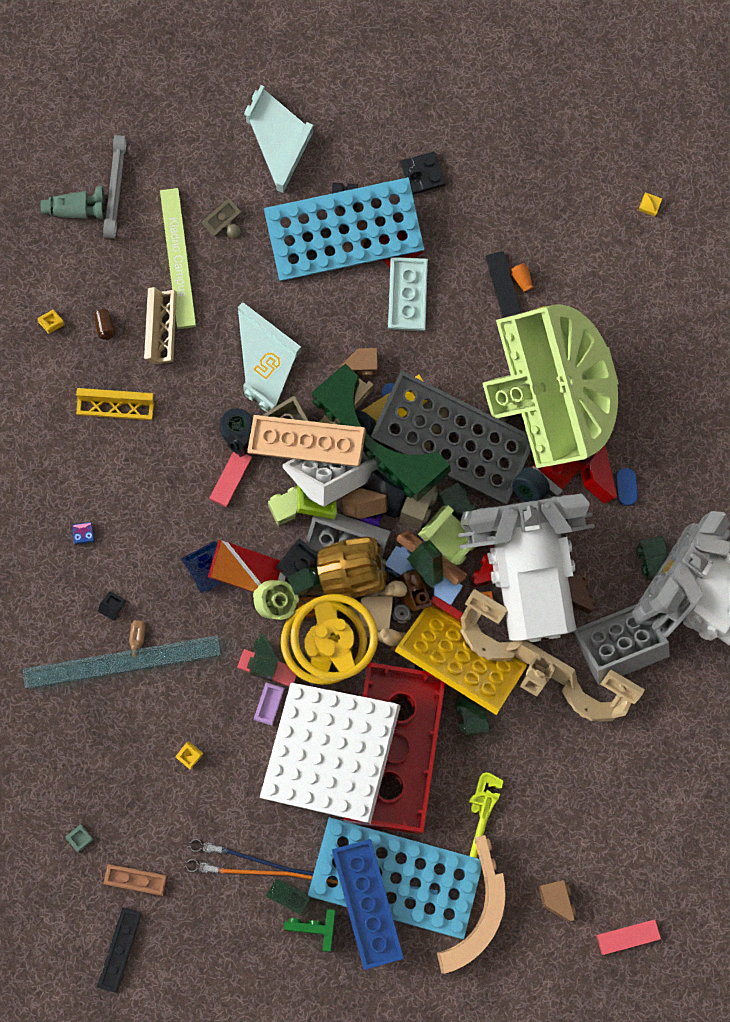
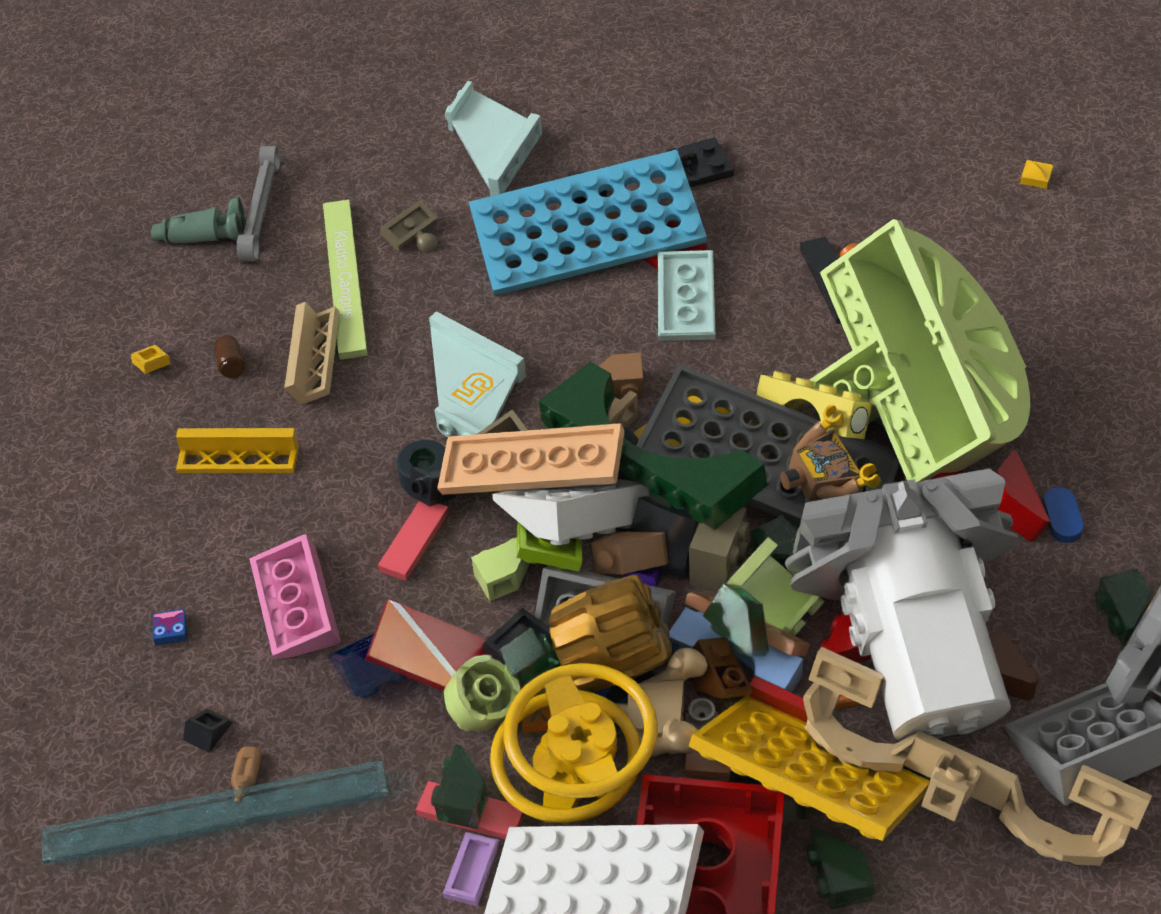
camera: 10 degrees right, 25 degrees down
none -> bright pink slope [249,534,341,659]
none -> light yellow arch [756,371,872,439]
none -> torso [780,405,881,501]

